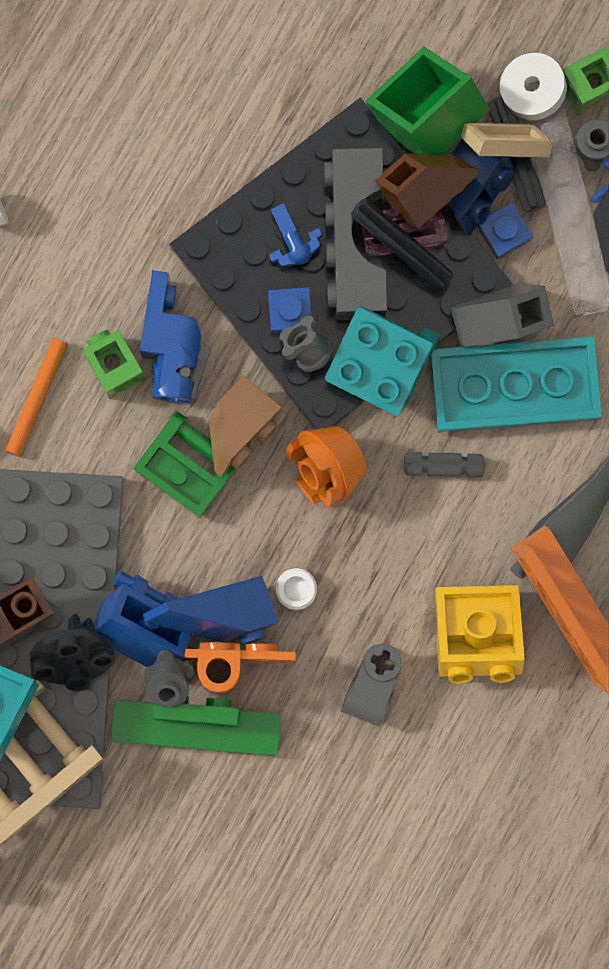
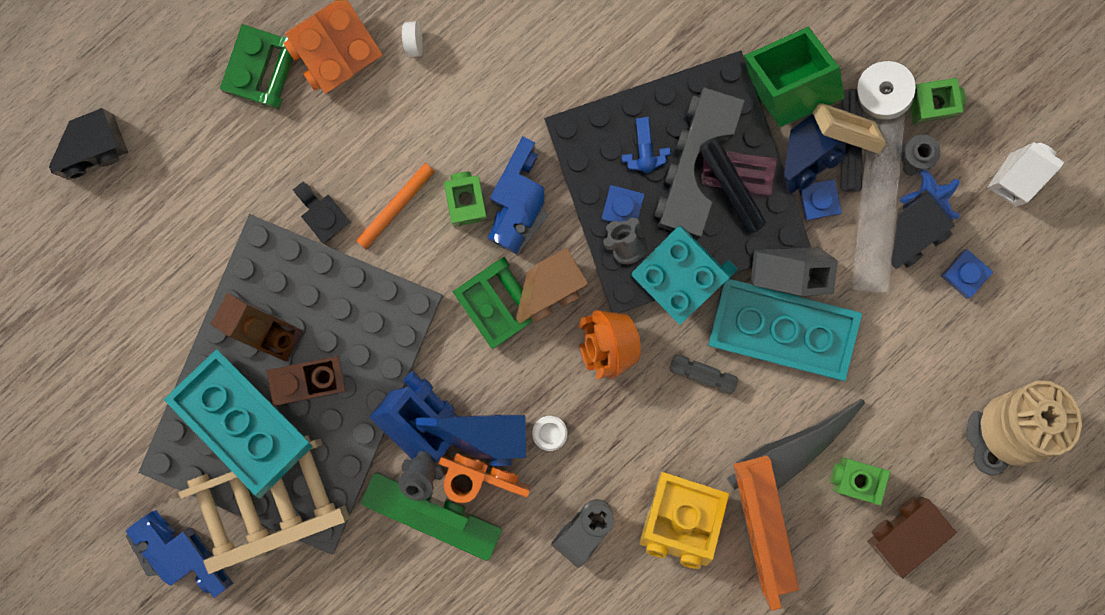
camera: 25 degrees right, 5 degrees up
black plate [30,614,115,691] -> none
reddish brown slope [375,154,479,229] -> none

